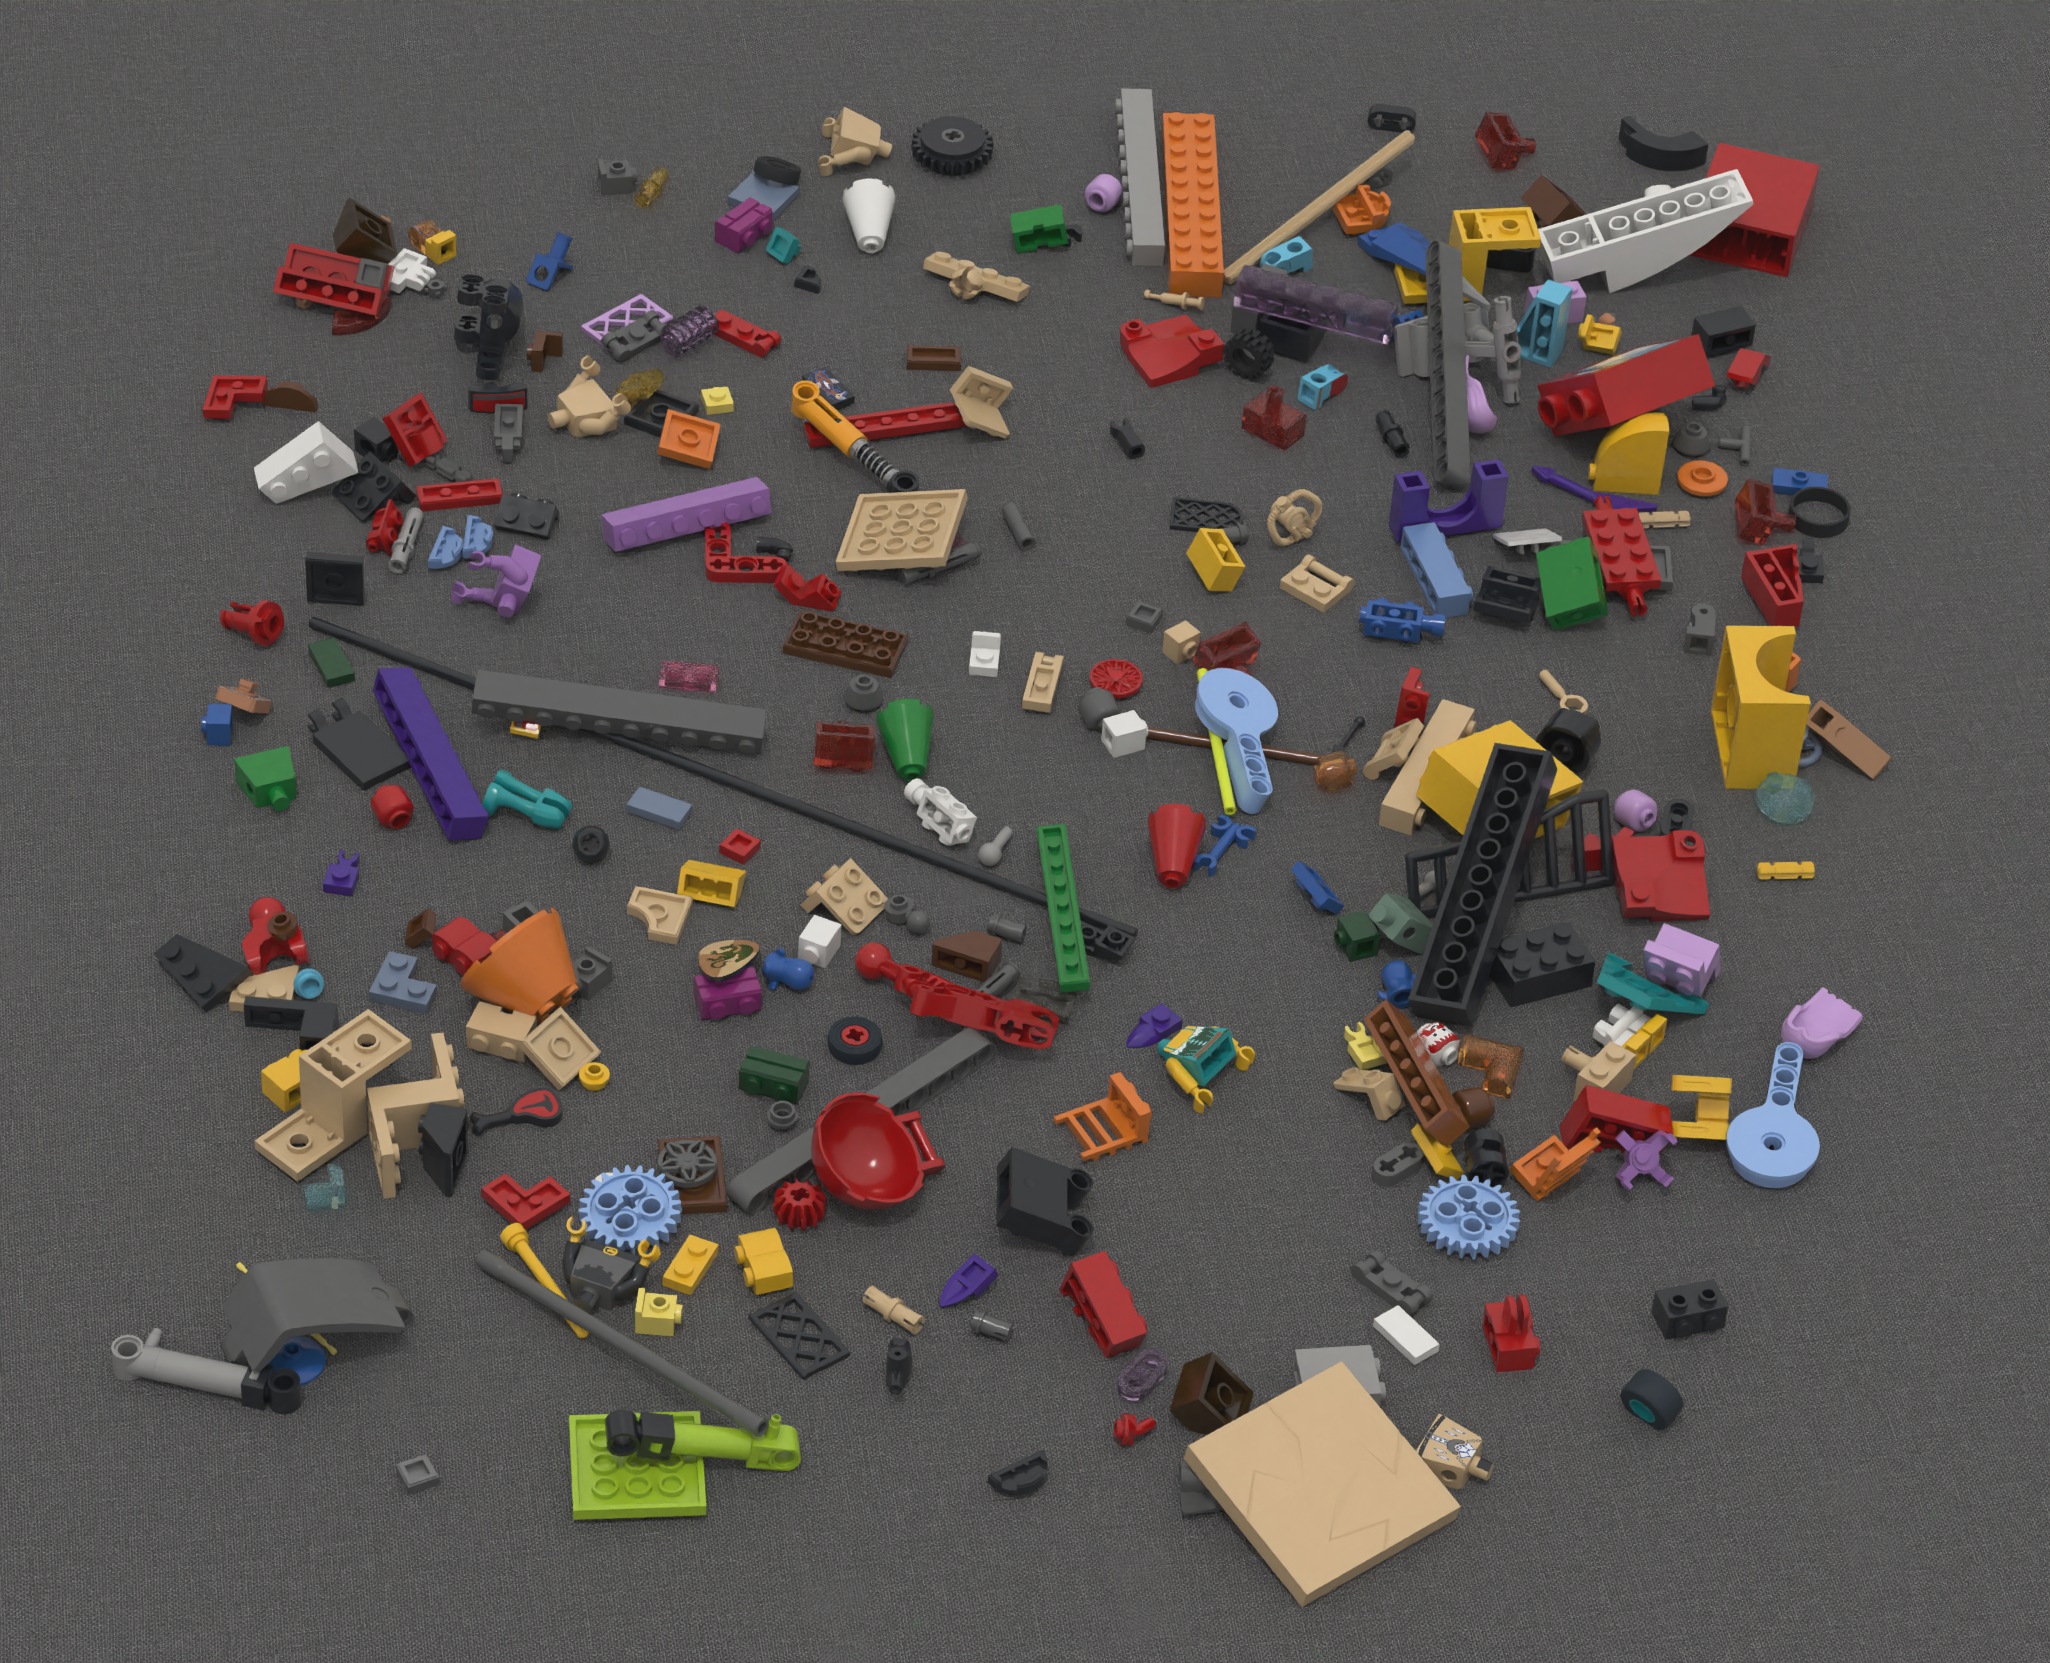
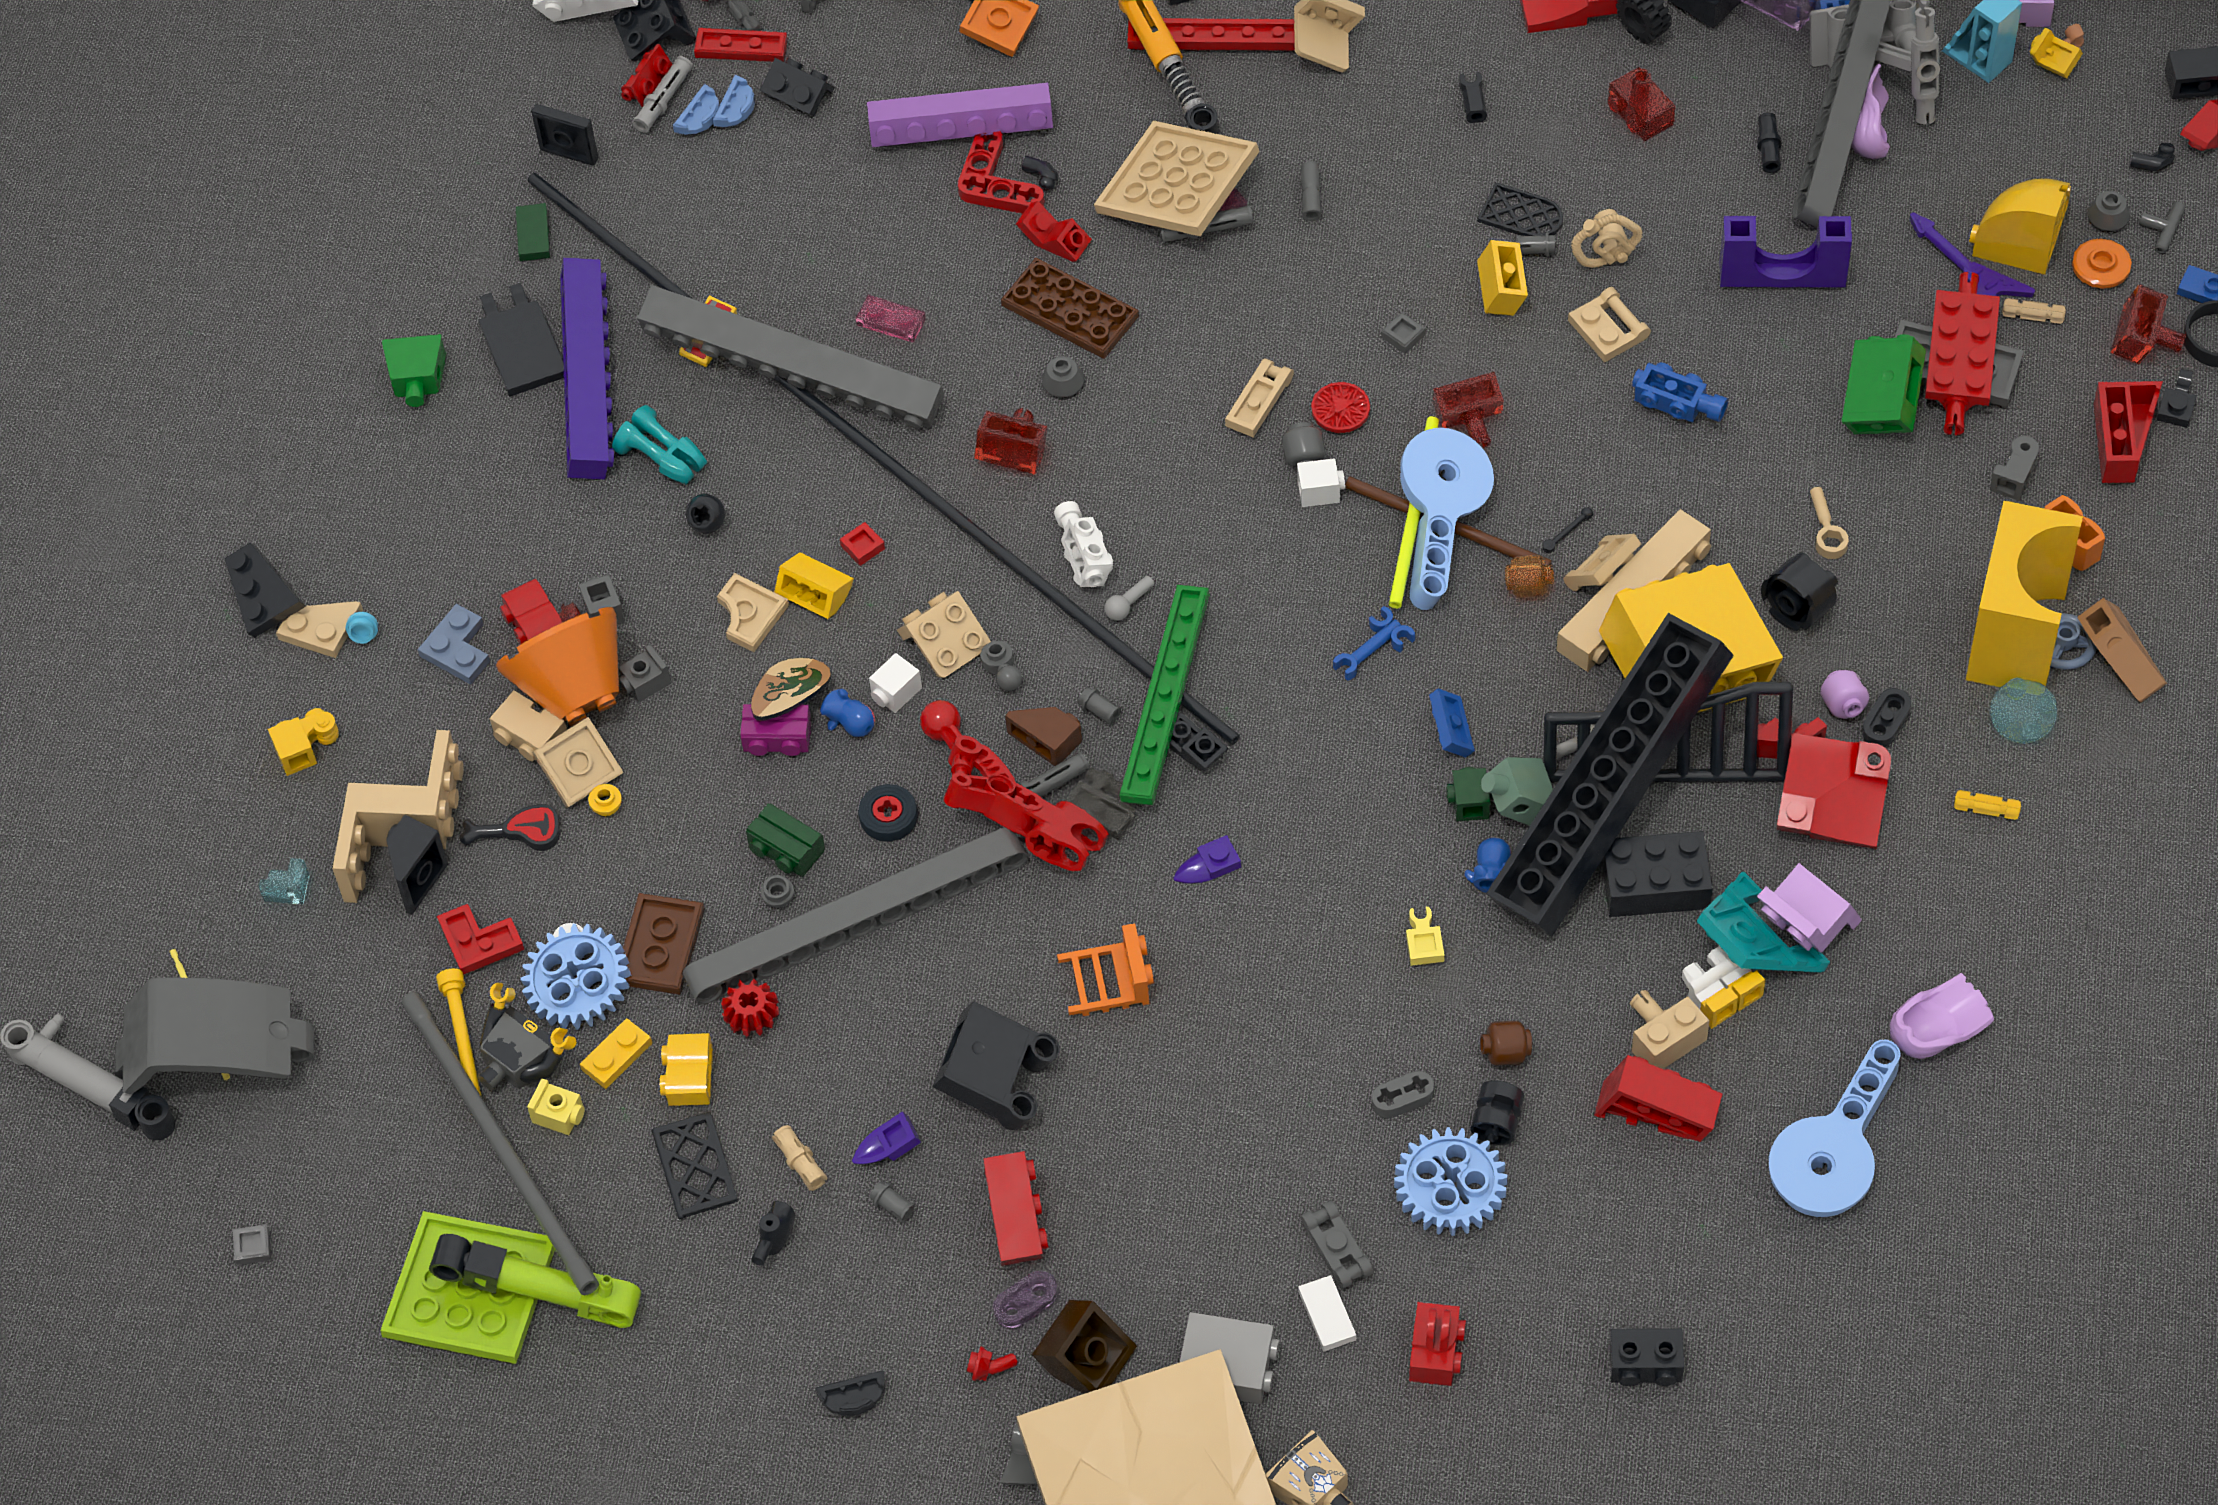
camera: 25 degrees right, 15 degrees up
blue plate [201,704,233,746] -> none
nougat piece [215,679,272,714] -> none
red piece [220,600,284,646] -> none
red piece [242,897,310,976] -> none
black bracket [244,996,393,1065] -> none
tan bracket [254,1009,412,1182] -> none
reddish brown plate [267,912,298,940] -> none
blue dish [268,1336,326,1386] -> none
dark purple plate [323,850,359,897] -> none
red head [370,785,414,829] -> none
reddish brown tile [405,908,436,949] -> none
medium lavender torso [451,545,541,617] -> none
sand blue tile [626,786,692,830] -> none
dark grey wheel [658,1139,717,1188] -> none
red windscreen [811,1092,946,1210] -> none
green cone [876,699,934,782] -> none
white bracket [969,631,1001,677] -> none
red cone [1147,803,1206,889] -> none
torso [1158,1026,1255,1113] -> none
tan plate [1162,620,1201,664] -> none
medium azure leg [1297,364,1348,410] -> none
tan bracket [1333,1067,1405,1120] -> none
dark orange brick [1364,999,1470,1147] -> none
red bracket [1393,666,1430,737] -> none
medium blue brick [1400,522,1473,618] -> none
yellow plate [1411,1123,1464,1180] -> none
white head [1417,1022,1460,1067] -> none
clear orange brick [1458,1034,1524,1099] -> none
black brick [1473,566,1541,623] -> none
white piece [1493,528,1562,554] -> none
orange plate [1509,1127,1601,1202] -> none
red brick [1537,334,1715,436] -> none
medium lavender piece [1615,1130,1677,1190] -> none
black wheel [1620,1369,1684,1431] -> none
yellow piece [1671,1075,1732,1141] -> none

